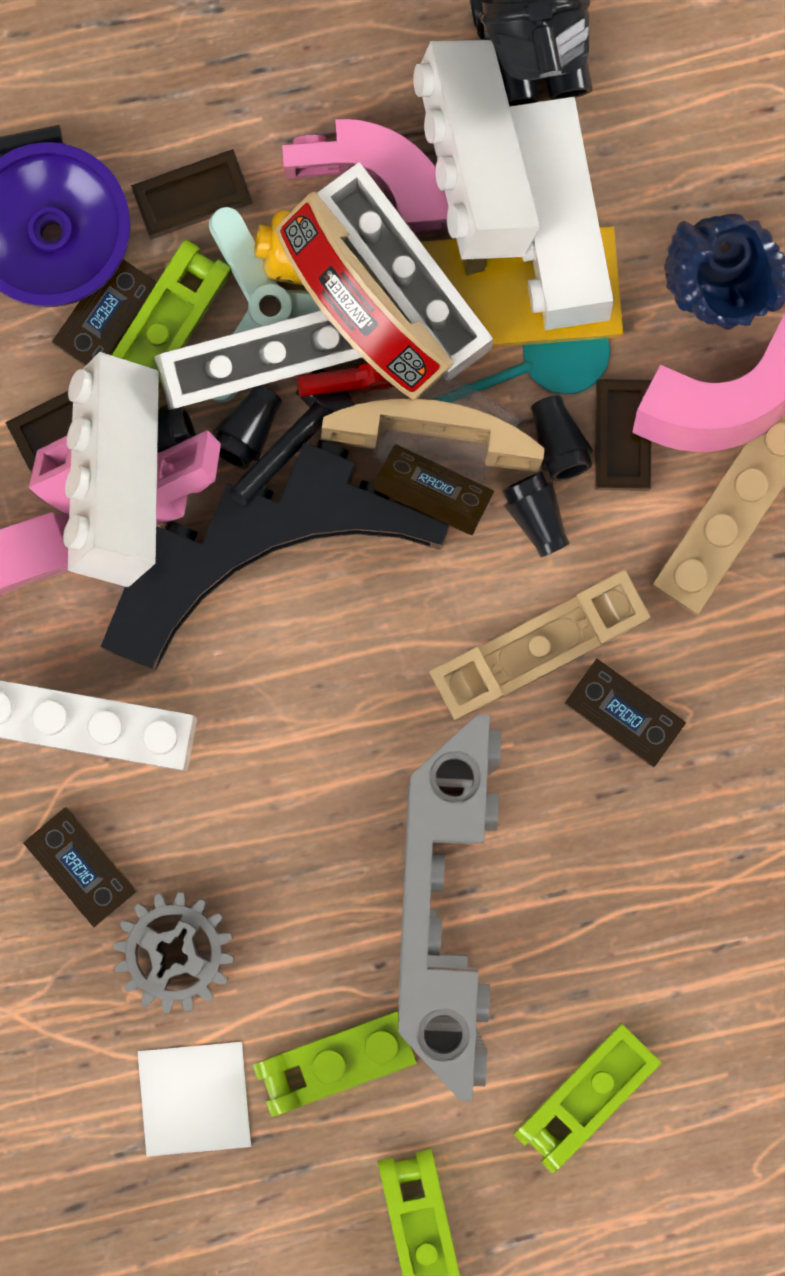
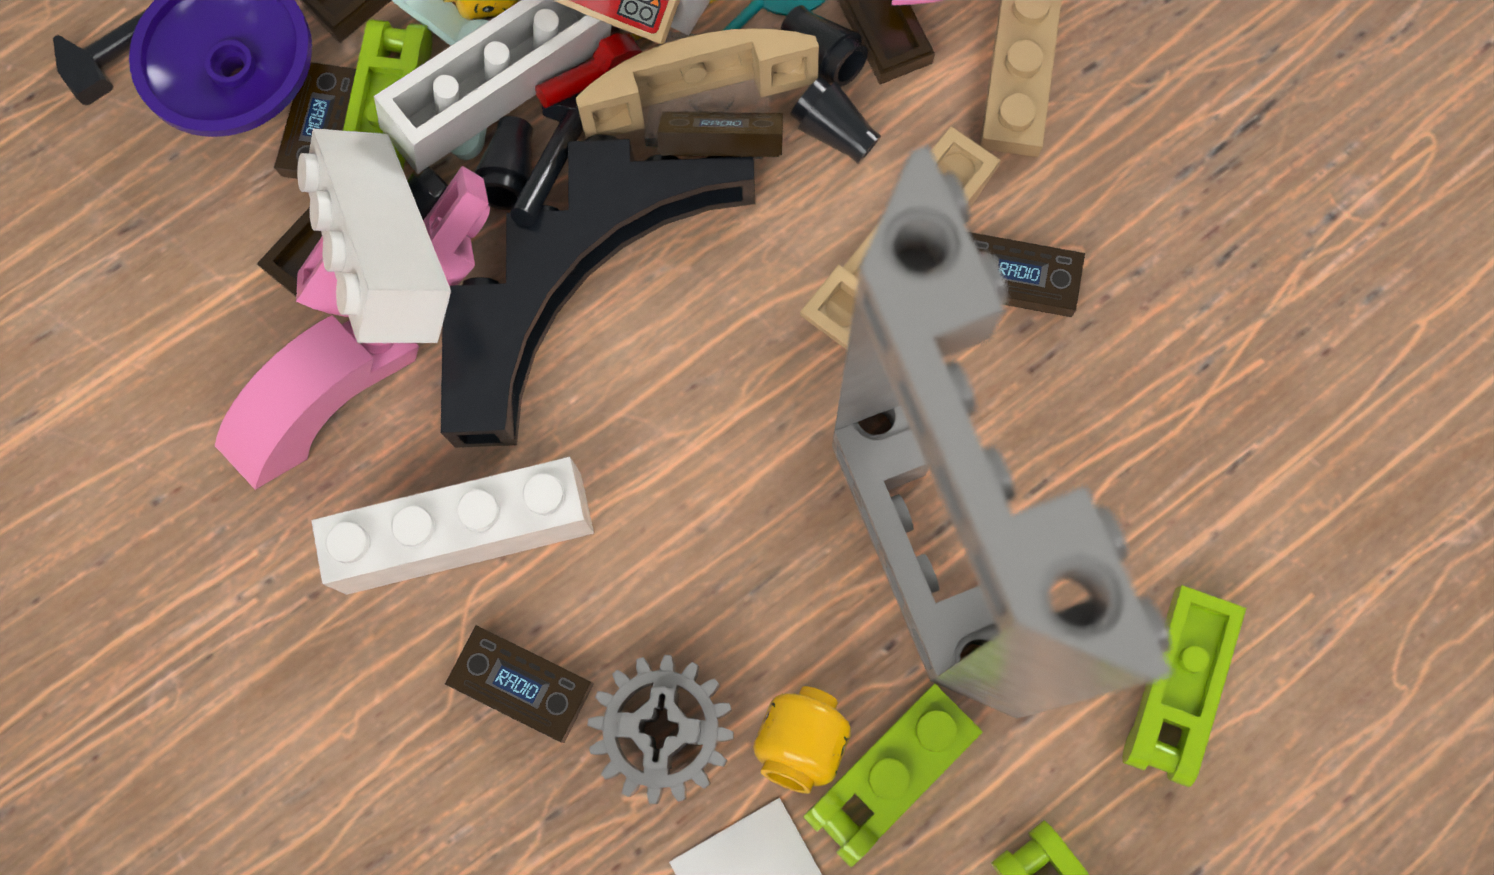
camera: 20 degrees left, 10 degrees down
none -> yellow head [753,686,851,794]

